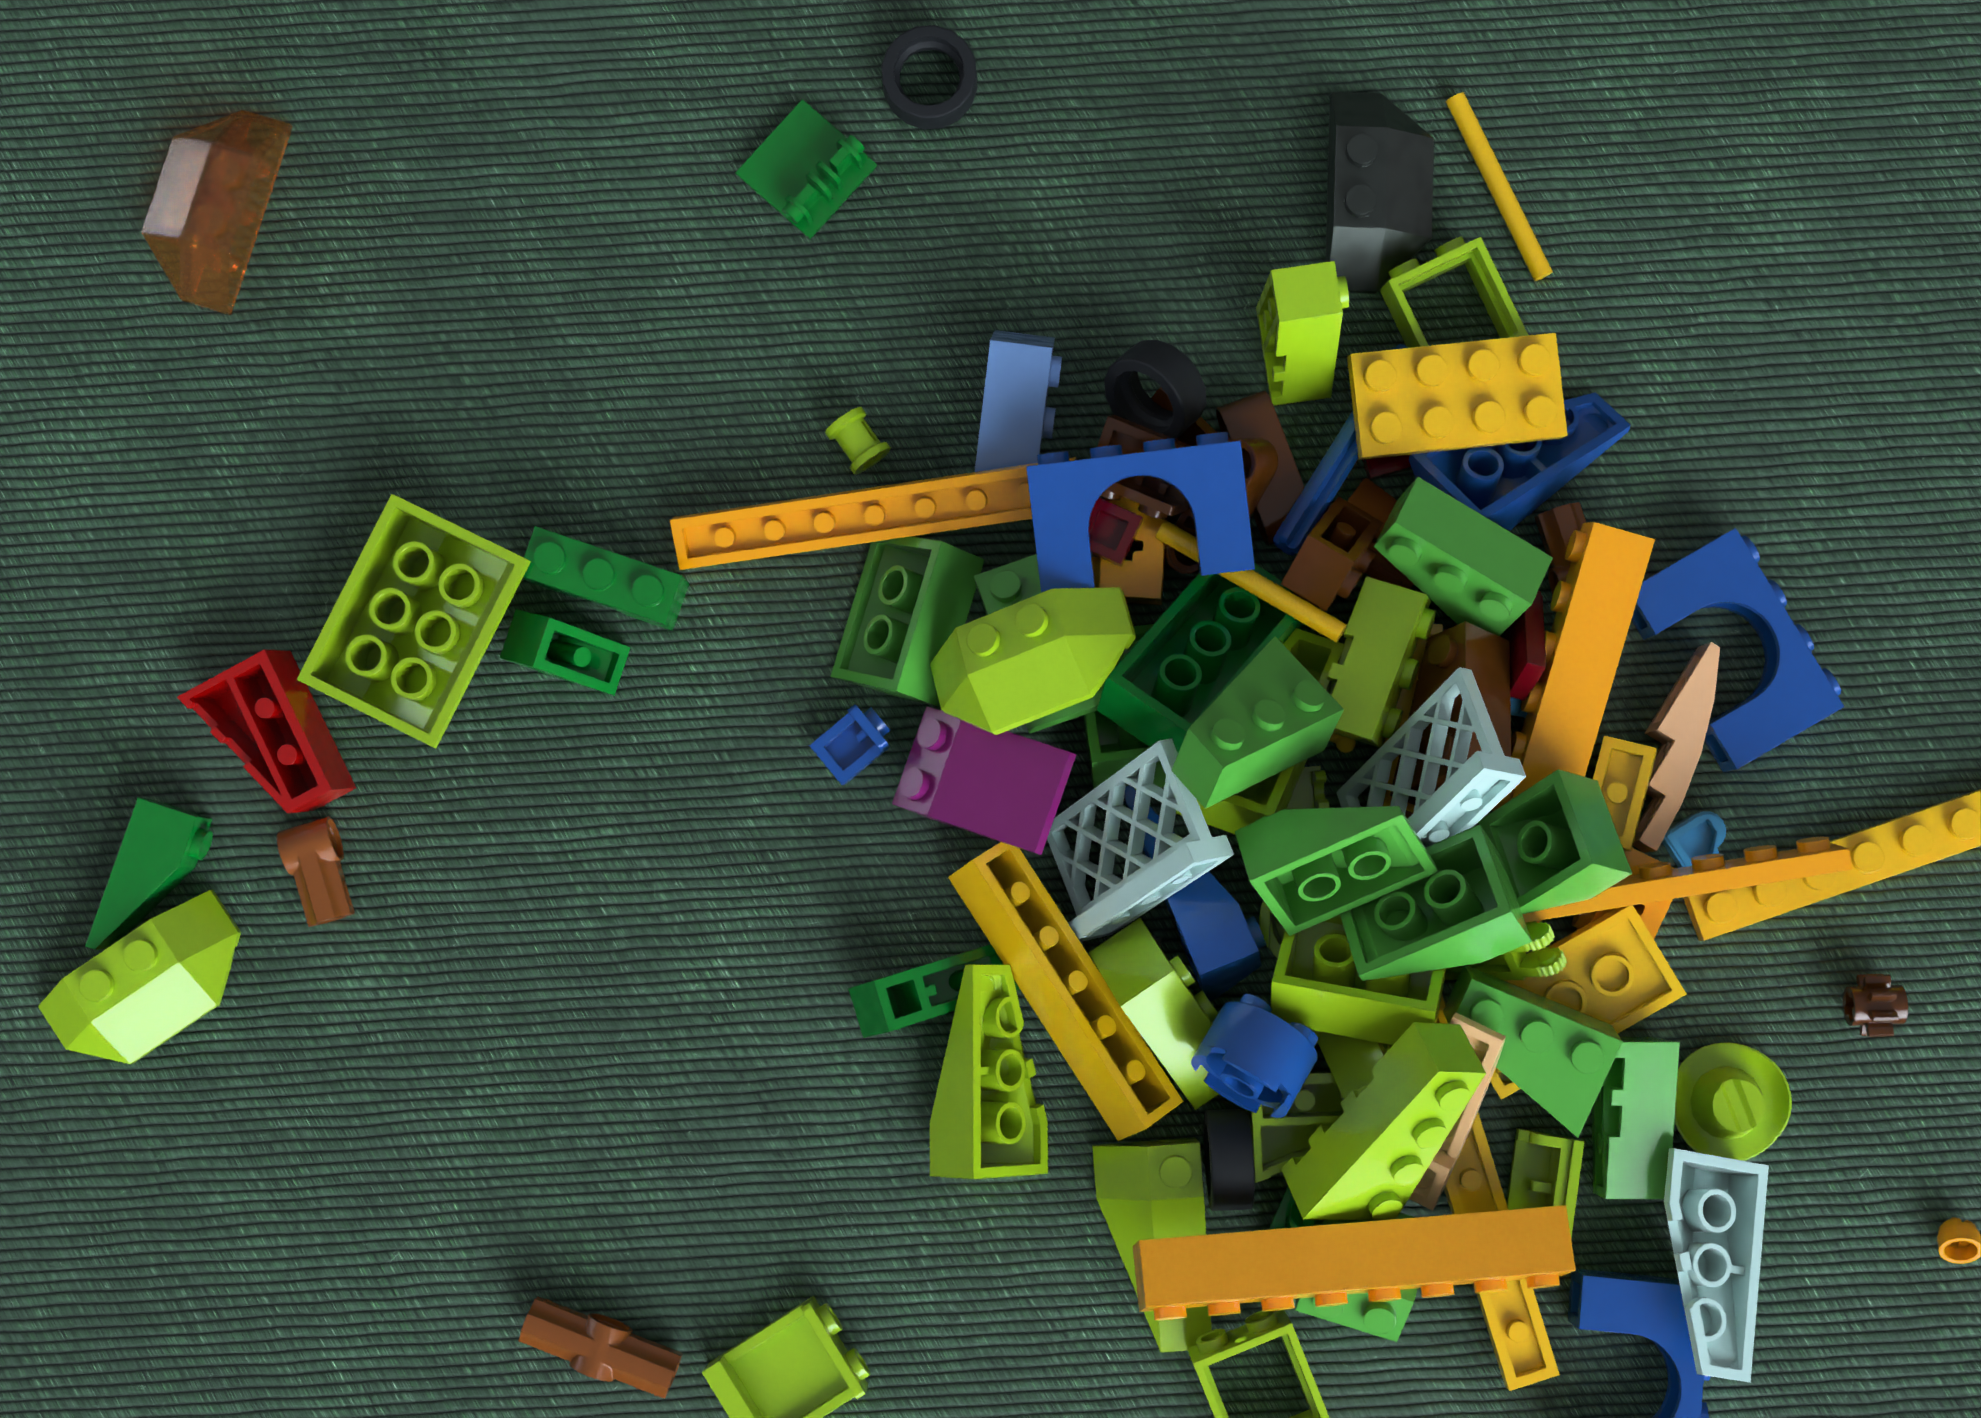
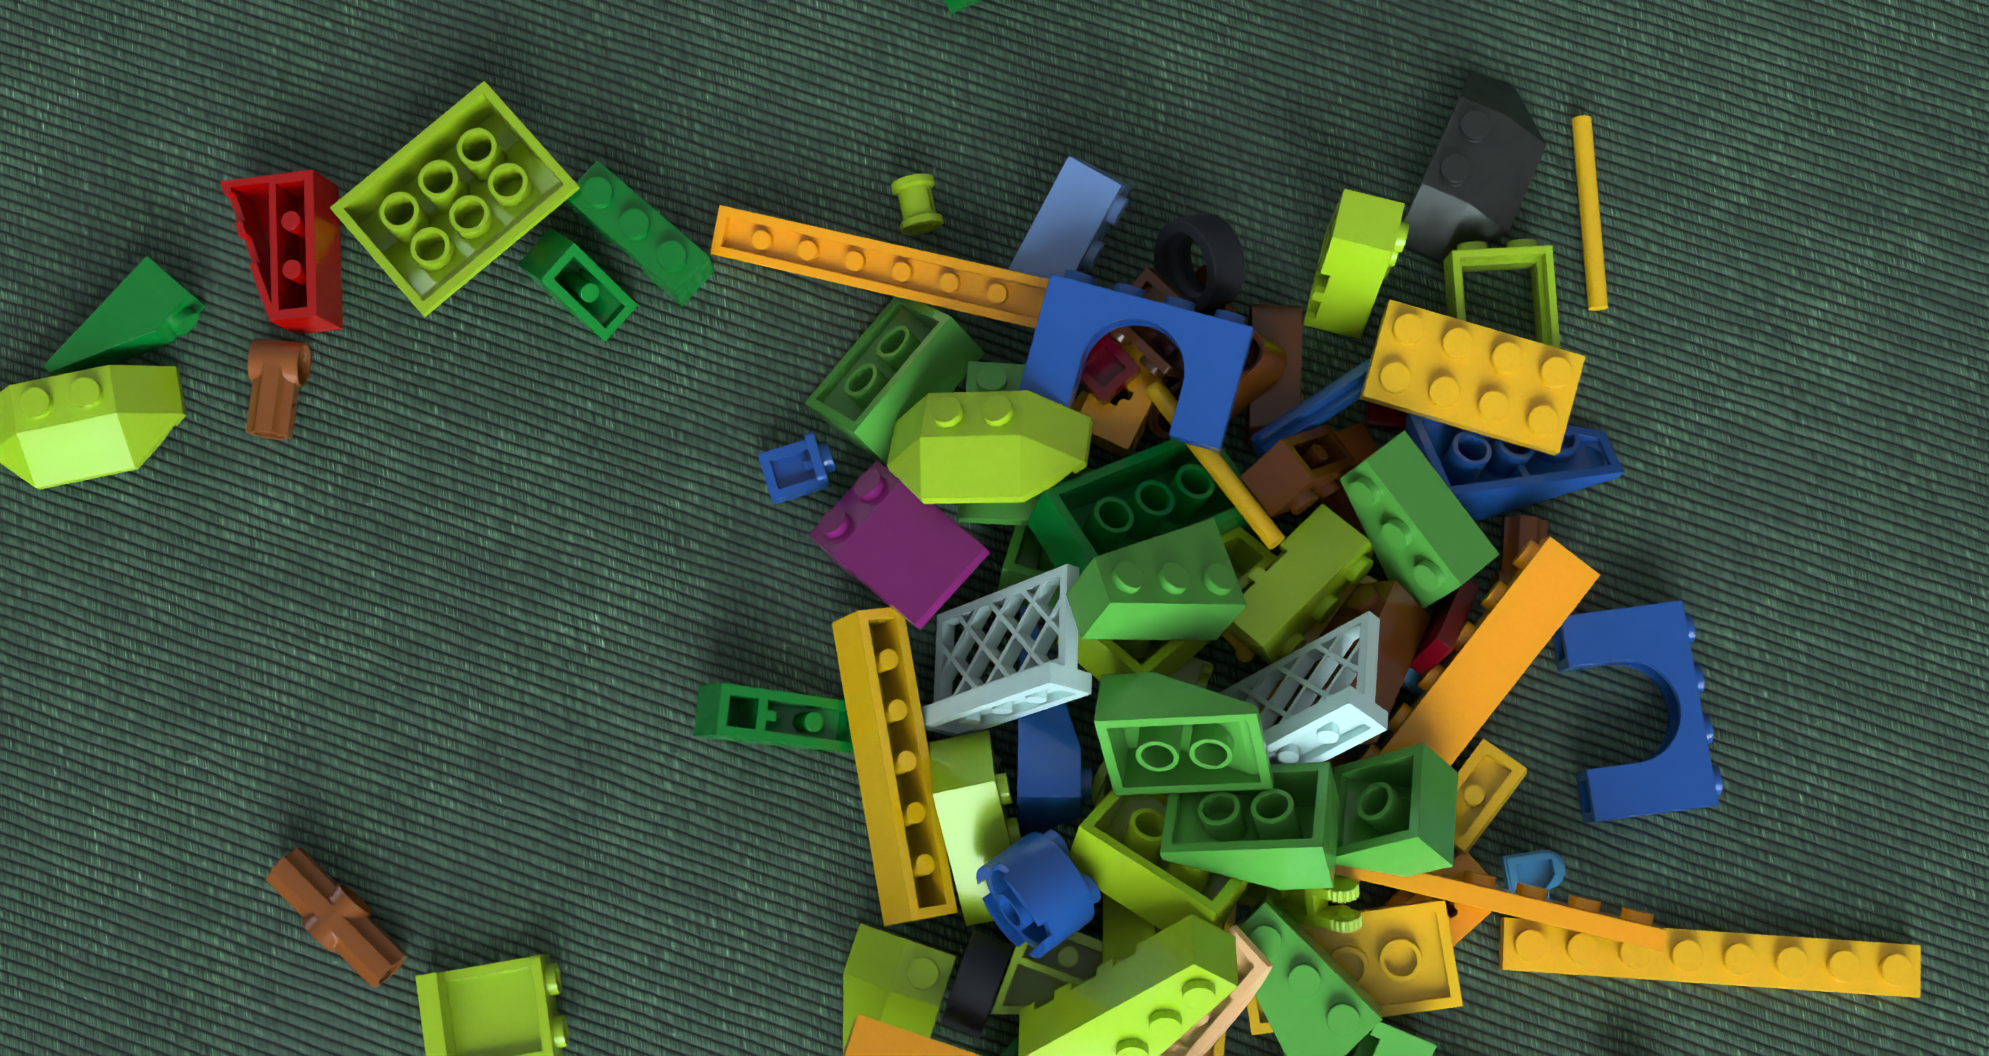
camera: 20 degrees right, 5 degrees down
lime wedge [930,965,1048,1179] -> none
light nougat slope [1633,642,1720,853] -> none

